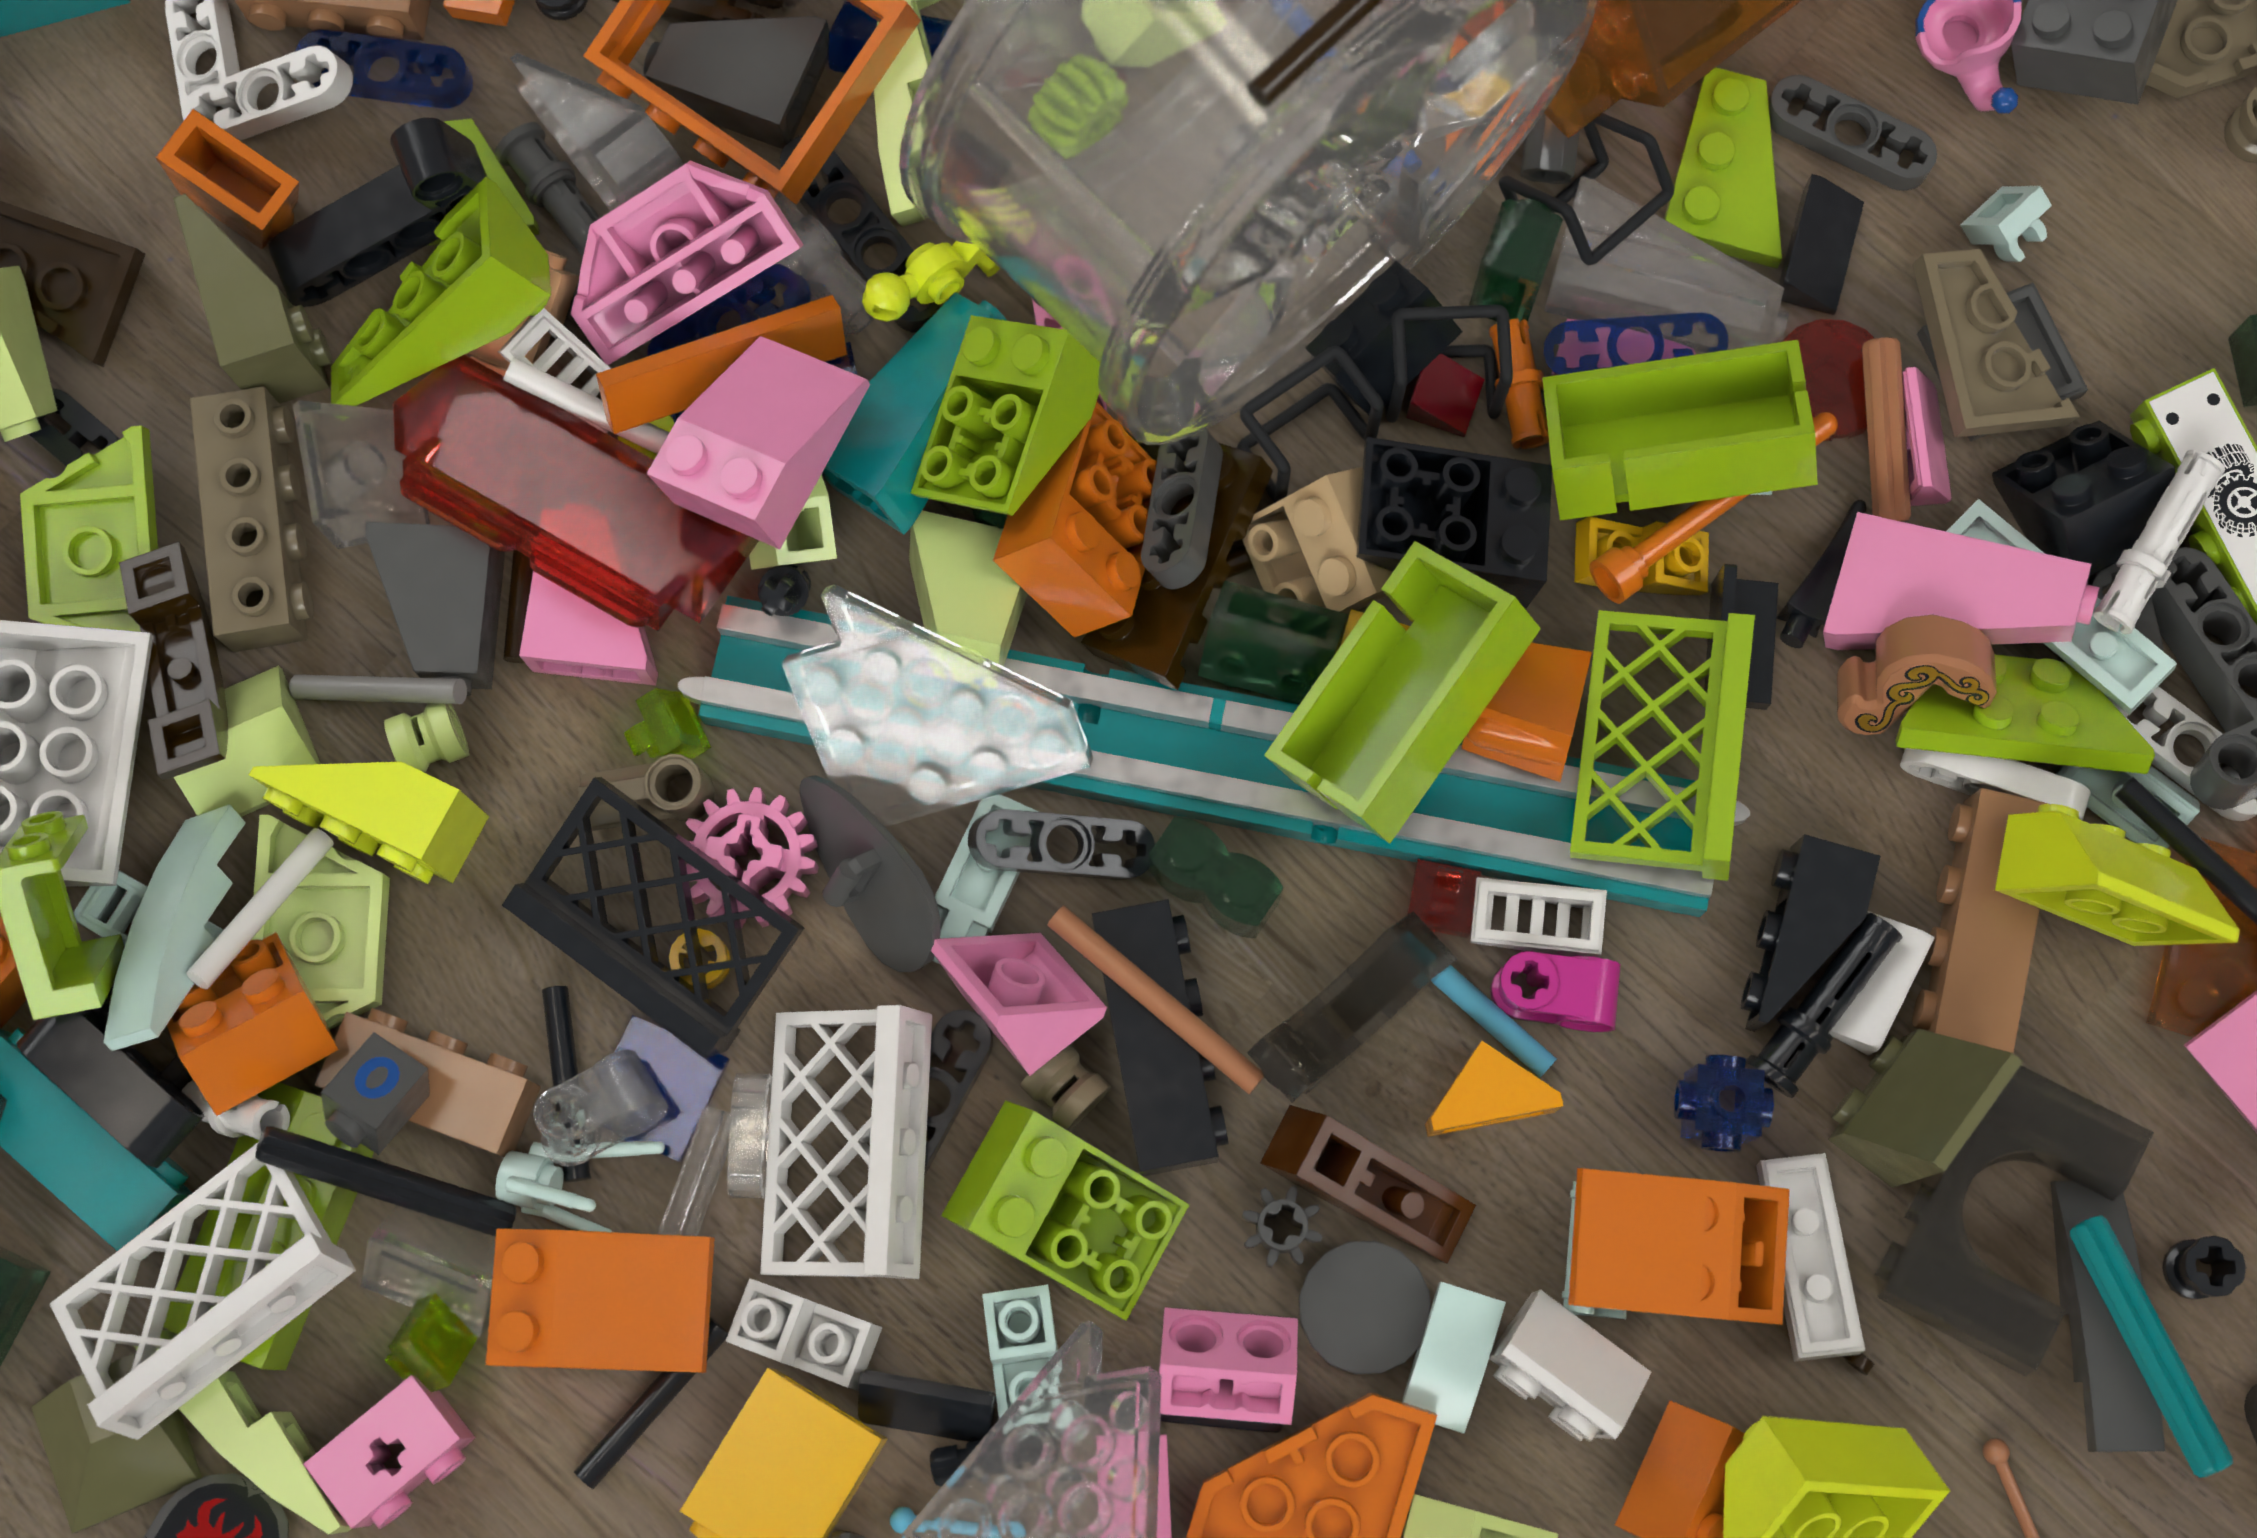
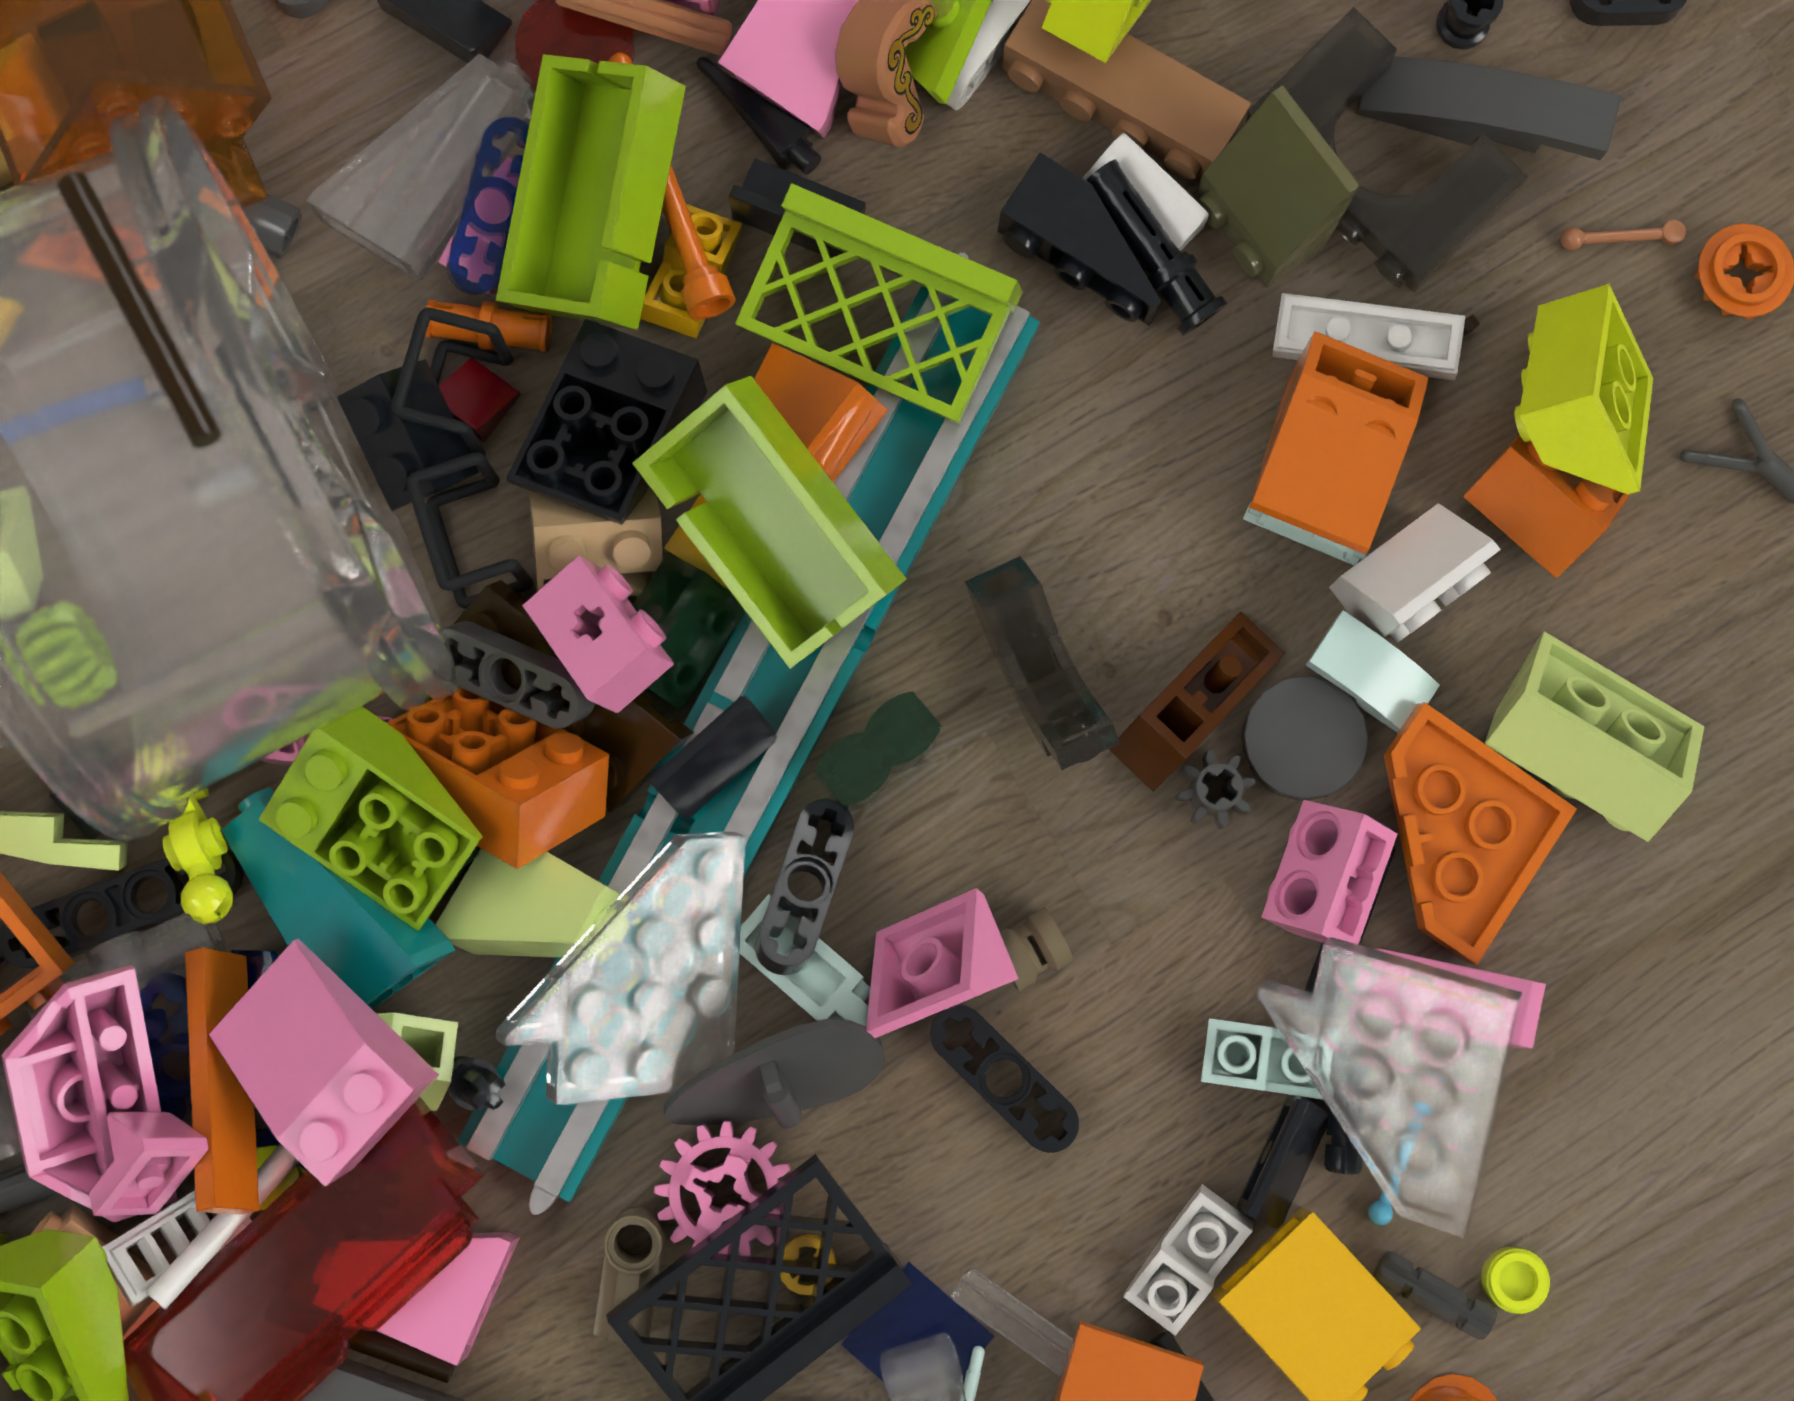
camera: 80 degrees left, 5 degrees up
clear neon green tile [624,688,712,760] -> none
clear beam [727,1073,772,1199] -> none
white fence [760,1005,932,1279] -> none
lime slope [941,1100,1190,1321] -> none
nougat bar [1047,906,1266,1095] -> none
black brick [1092,899,1228,1177] -> none
medium azure bar [1394,929,1557,1078] -> none
clear red tile [1405,859,1481,938] -> none
light orange slope [1425,1041,1564,1137] -> none
clear green brick [1469,199,1563,322] -> none
white slope [1470,877,1607,958] -> none
dark pink piece [1490,951,1621,1032] -> none
black piece [1499,107,1675,266] -> none
lime wing [1659,65,1782,269] -> none
clear blue brick [1674,1055,1774,1152] -> none
teal axle [2070,1215,2233,1478] -> none
none -> bright pink slope [89,1112,208,1216]
none -> bright pink brick [522,555,674,714]
none -> black slope [650,695,777,819]

